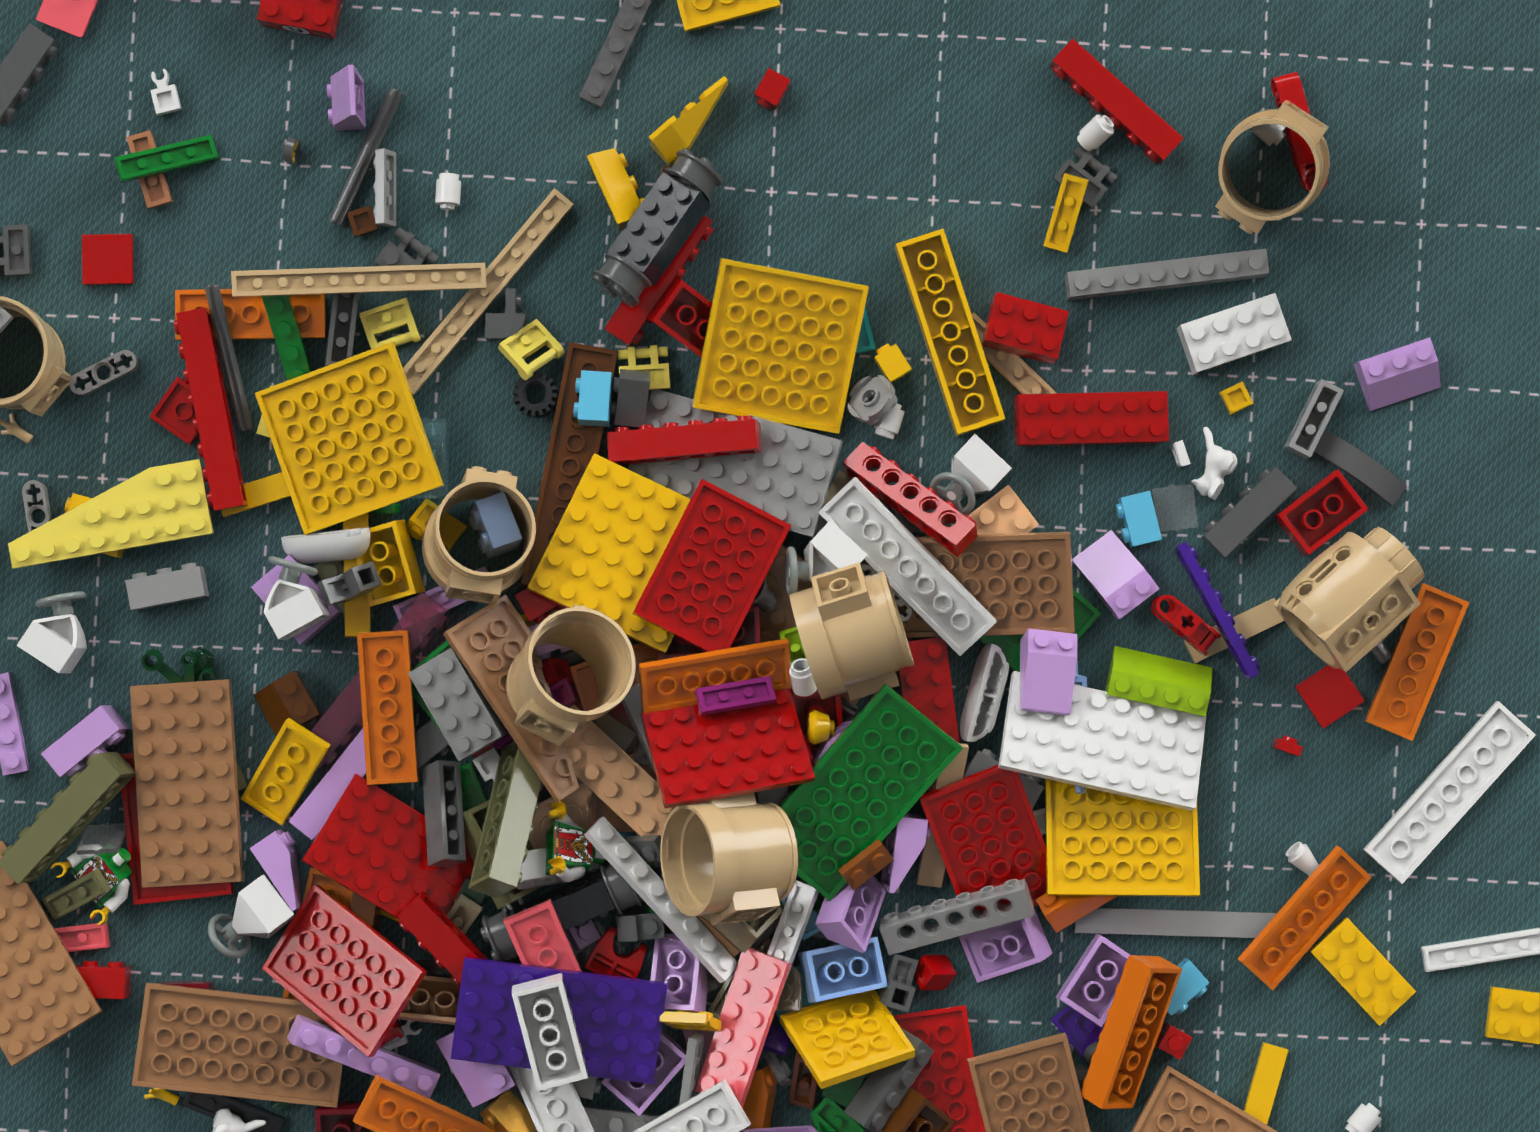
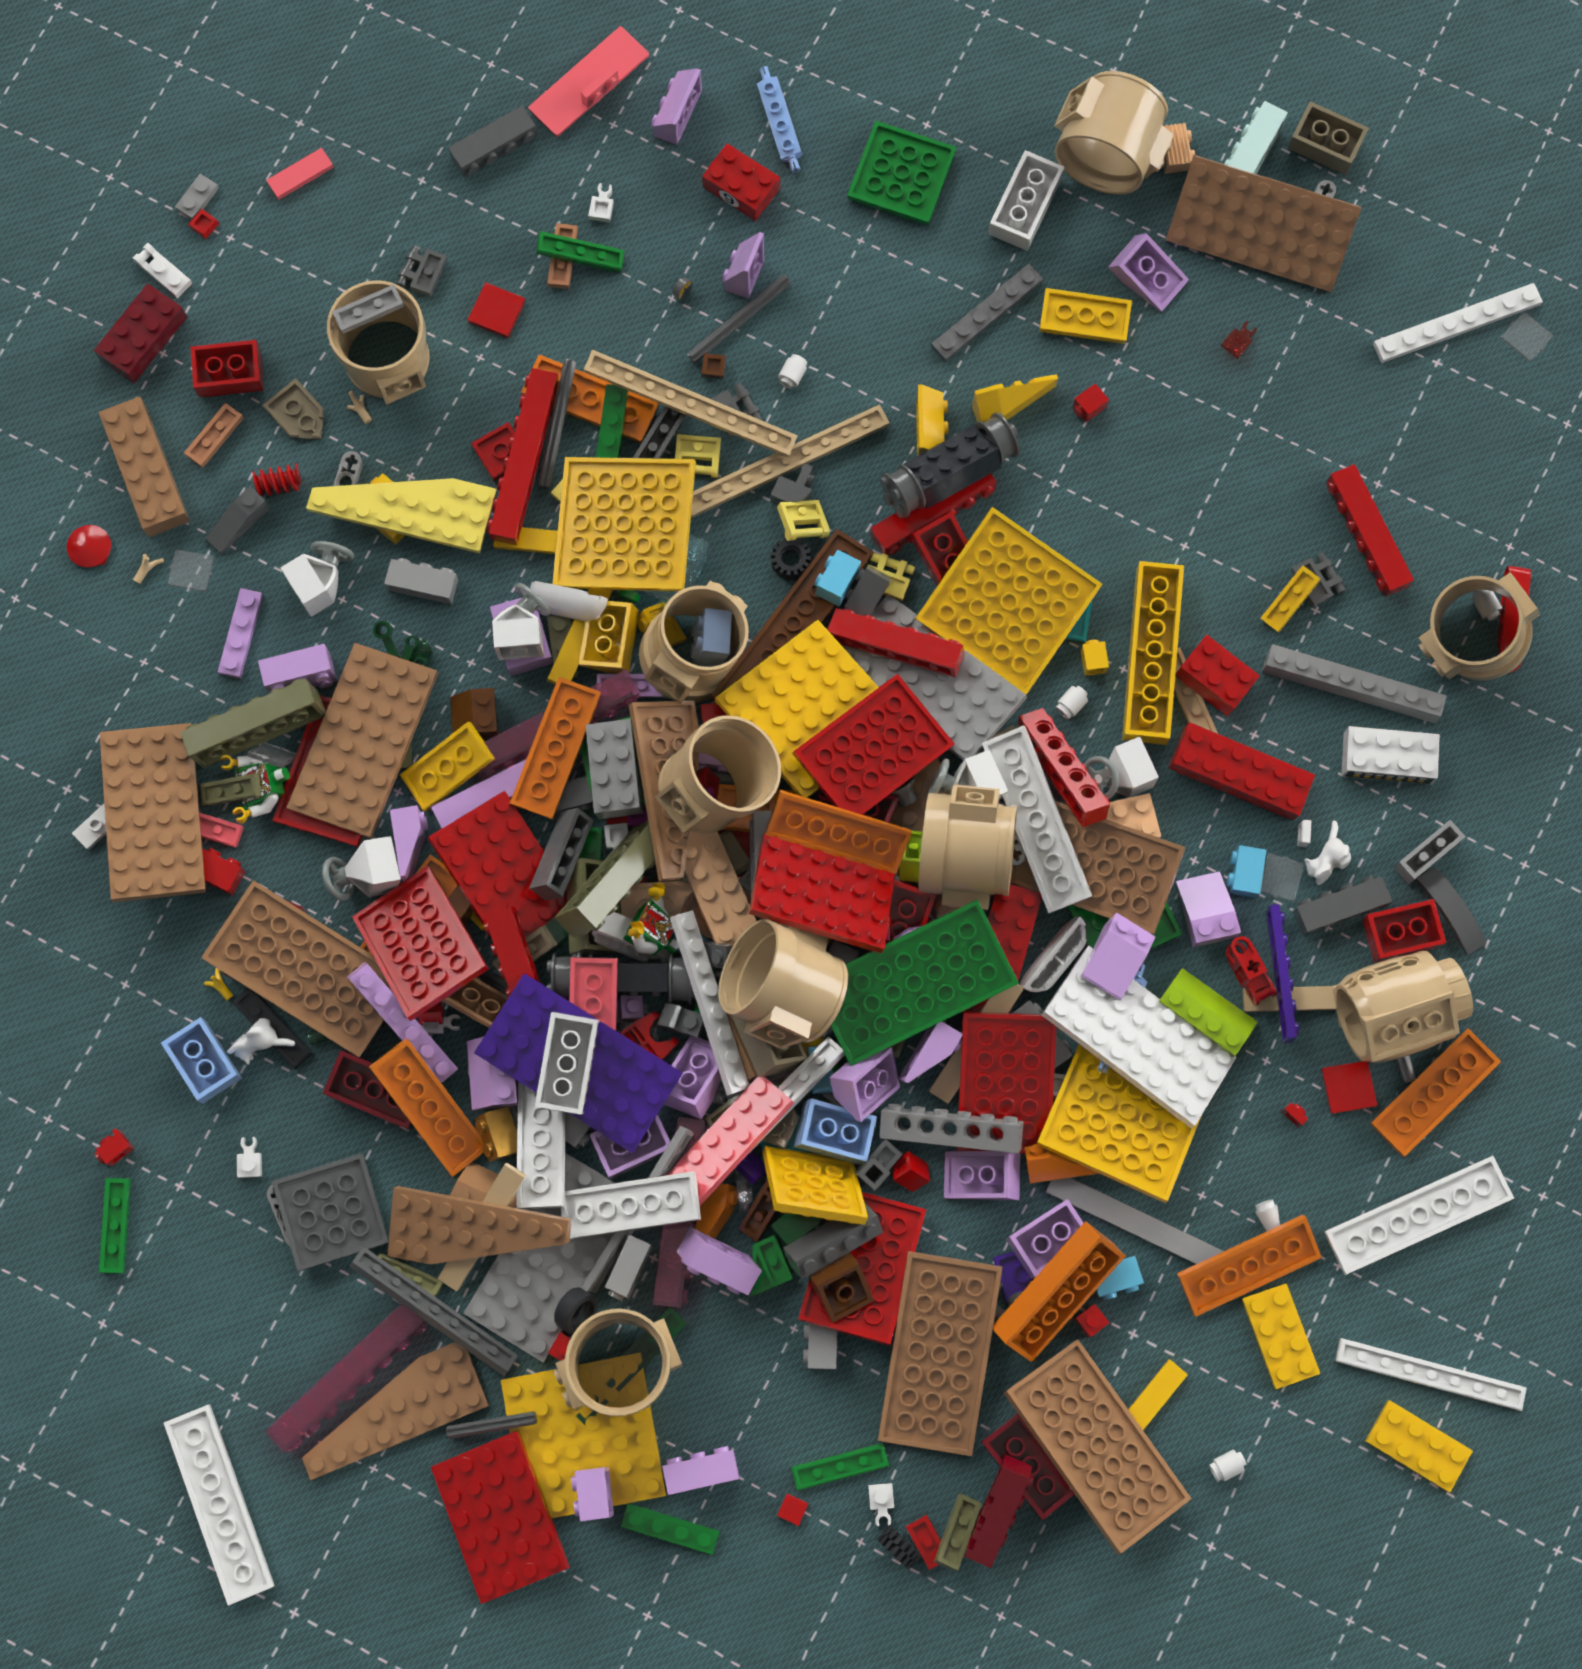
camera: 25 degrees right, 10 degrees down
light grey beam [69,350,139,396] -> none
dark grey brick [318,561,382,607] -> none
light grey plate [373,148,396,227] -> none
yellow plate [659,1010,722,1031] -> none
magenta plate [695,676,776,716] -> none
white brick [789,658,817,697] -> none
yellow cone [807,710,834,745] -> none
dark orange plate [838,839,894,891] -> none
light grey plate [847,375,898,425] -> none
white brick [1077,115,1114,151] -> none
yellow tile [1219,381,1254,415] -> none
lavender slope [1353,337,1441,412] -> none

